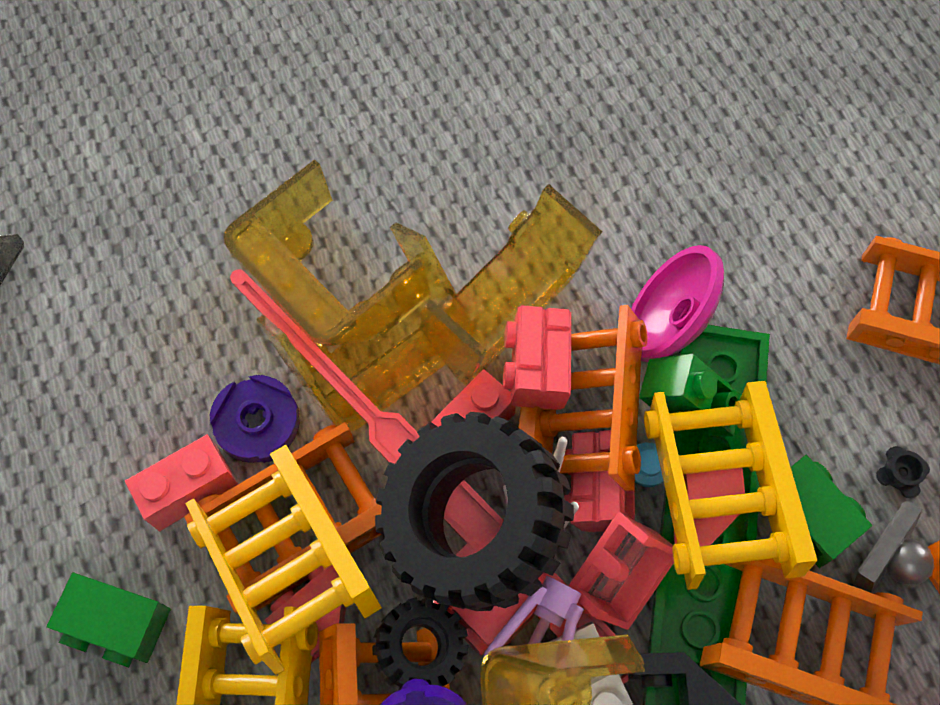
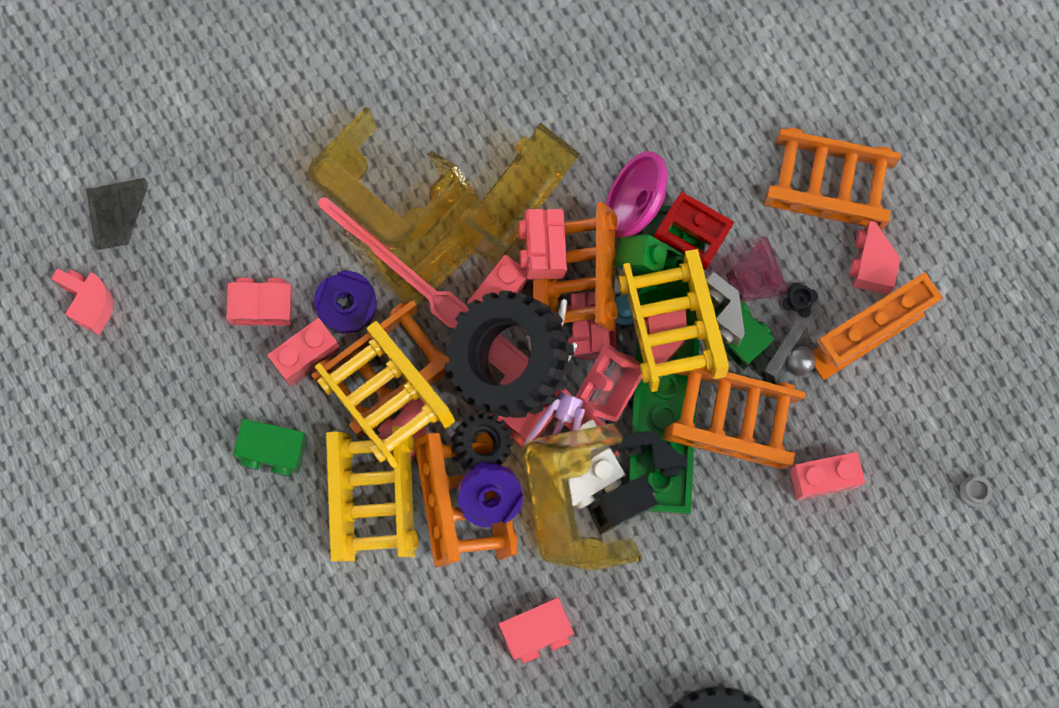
camera: 10 degrees left, 10 degrees up
none -> coral brick [226,278,293,325]
none -> red plate [654,191,735,270]
none -> light grey slope [706,272,745,347]
none -> clear pink wing [726,237,788,303]

